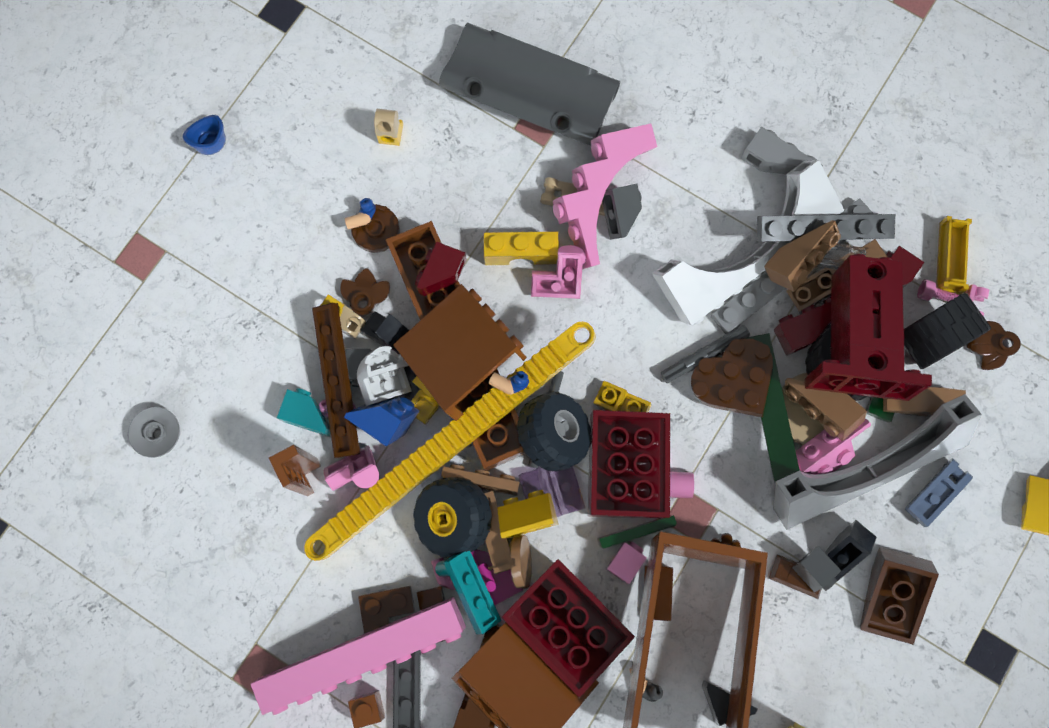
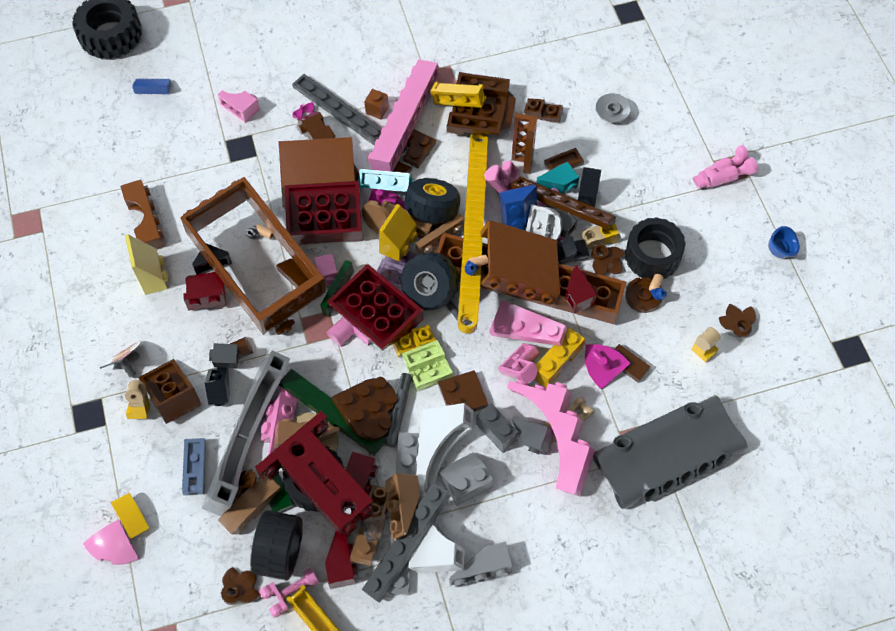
camera: 130 degrees right, 15 degrees down
none -> dark grey shield [100,340,142,378]
none -> tan leg [125,380,150,419]
none -> dark red bracket [183,272,226,311]
none -> reddish brown plate [234,469,257,501]
none -> yellowish green slope [402,340,453,391]
none -> yellow container [430,82,487,108]
none -> reddish brown plate [438,370,488,412]
none -> light grey slope [438,453,493,506]
none -> reddish brown slope [447,72,516,135]
none -> dark grey brick [476,403,518,453]
none -> bright pink wing [489,300,567,346]
none -> reddish brown slope [524,98,564,123]
none -> reddish brown tile [544,148,584,171]
none -> black slope [578,167,602,207]
none -> dark pink shield [585,344,630,389]
none -> reddish brown tile [615,344,651,382]
none -> black tyre [625,217,686,279]
none -> bright pink piece [693,145,758,189]
none -> reddish brown plate [719,304,756,337]

